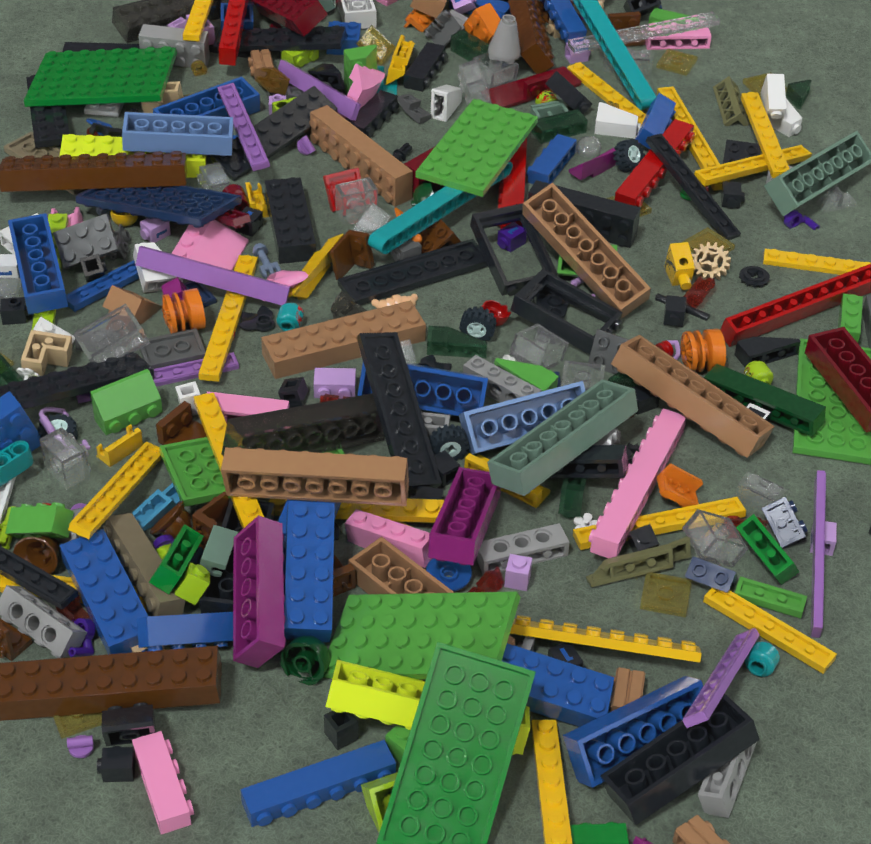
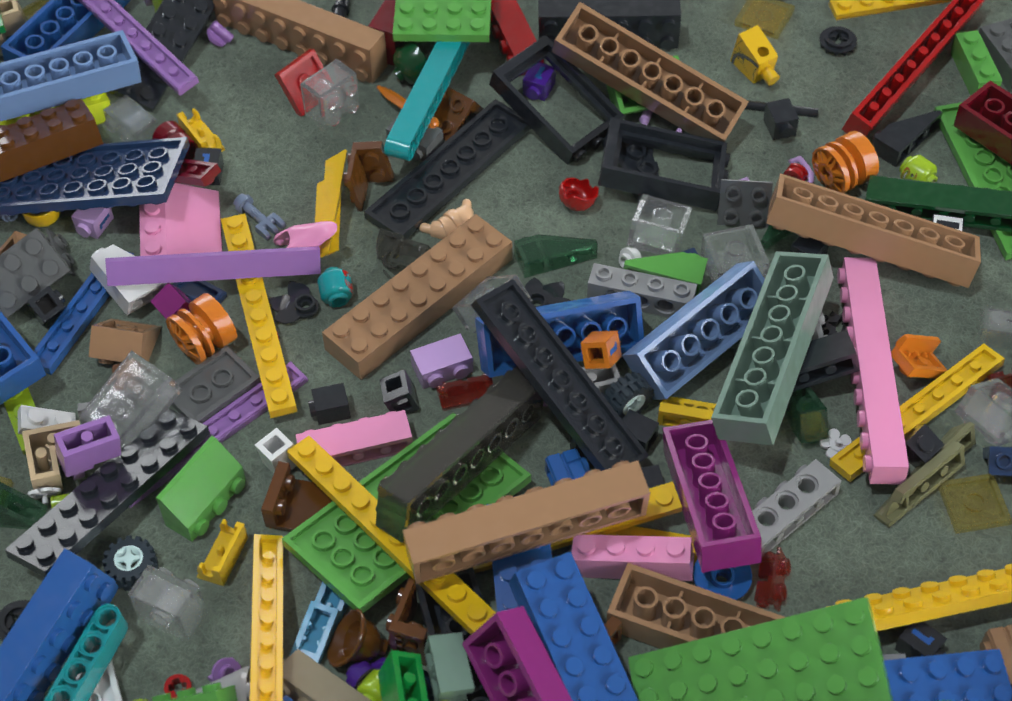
camera: 20 degrees left, 10 degrees up
lavender piece [39,407,91,450] -> none
black brick [265,177,316,264] -> none
clear slope [352,203,391,237] -> none
black wheel [459,306,496,343] -> none
lavender brick [504,554,532,591] -> none
clear red hinge [683,276,715,309] -> none
tan gear [691,242,731,281] -> none
none -> medium lavender hinge [54,415,121,480]
none -> black brick [308,382,351,425]
none -> orange brick [580,331,622,369]

